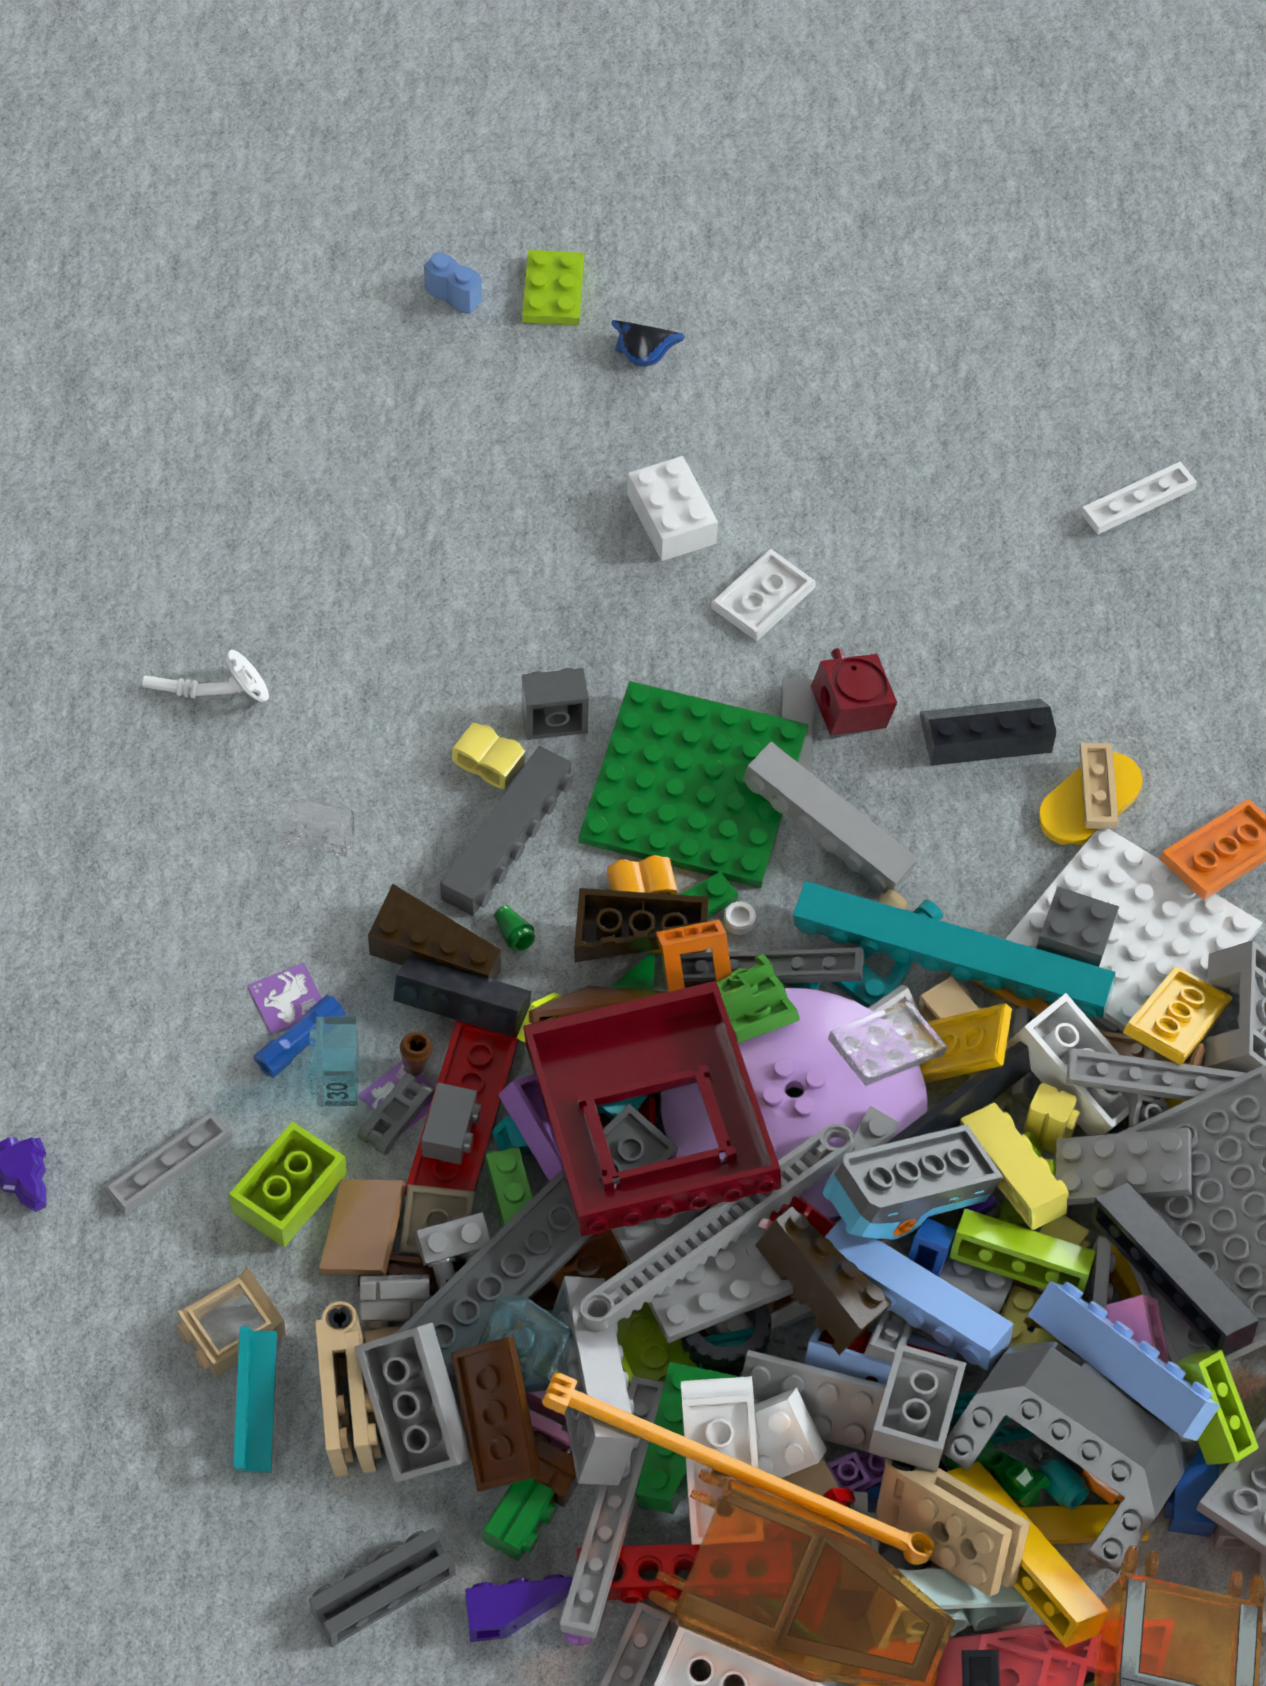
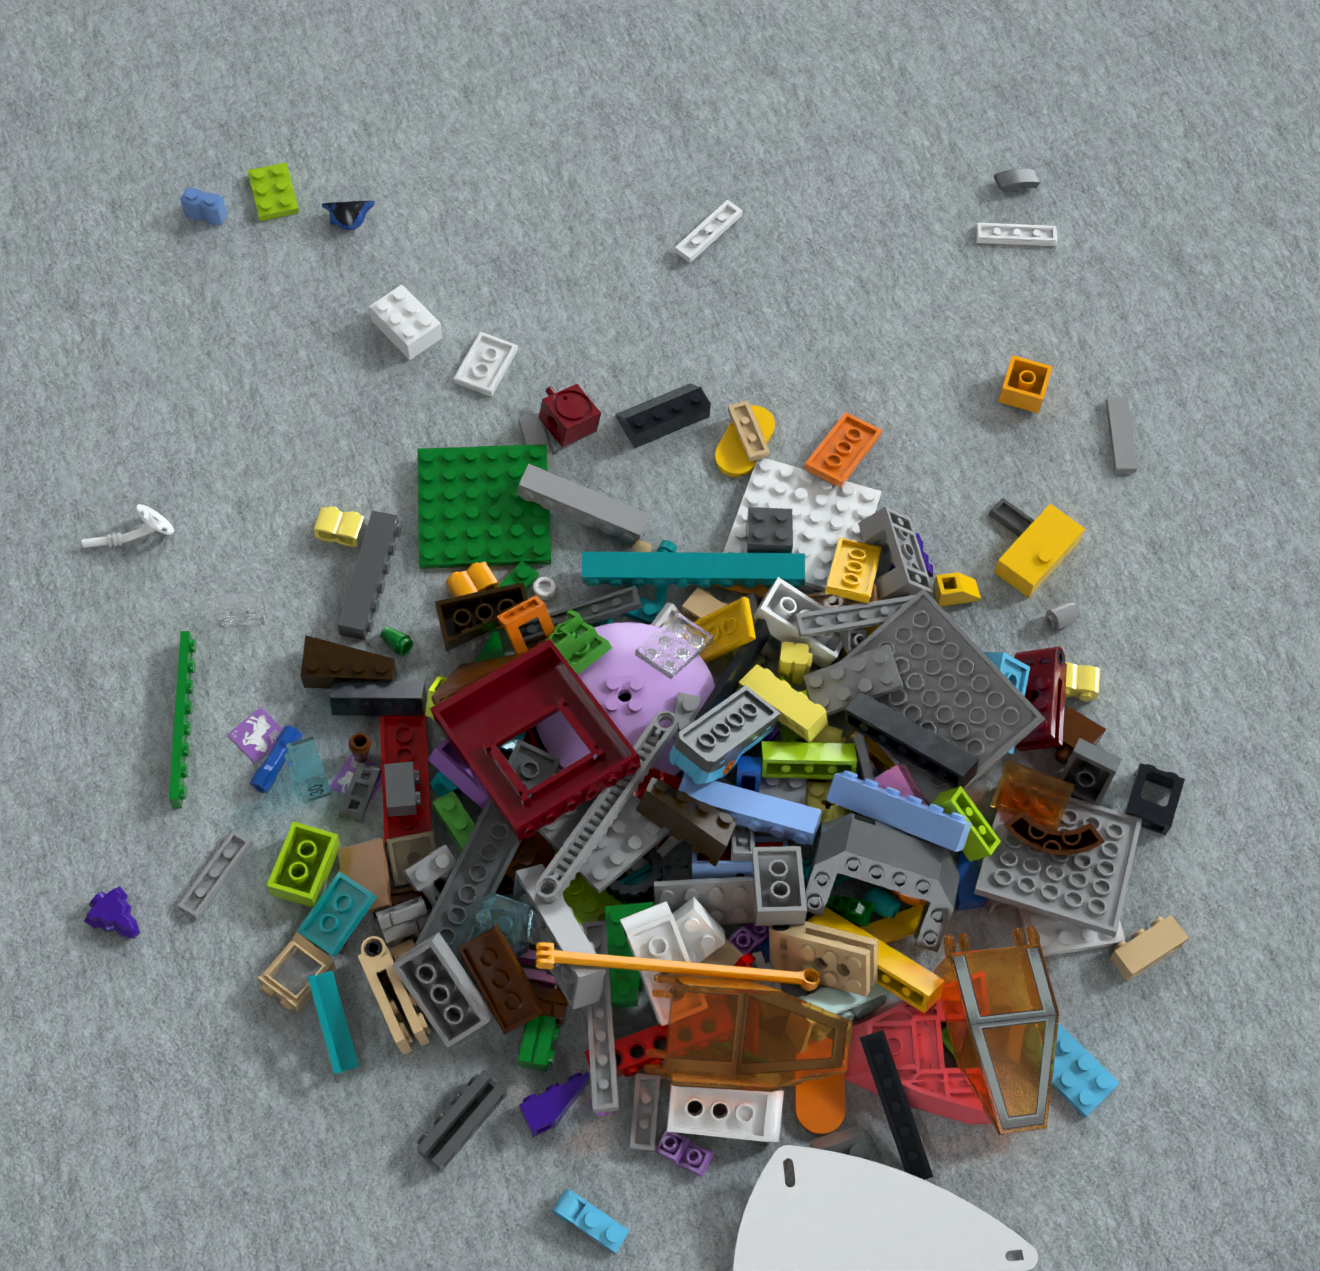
camera: 20 degrees left, 5 degrees up
dark grey brick [522,668,589,740] -> none
none -> green plate [169,631,197,808]
none -> teal plate [297,871,377,957]

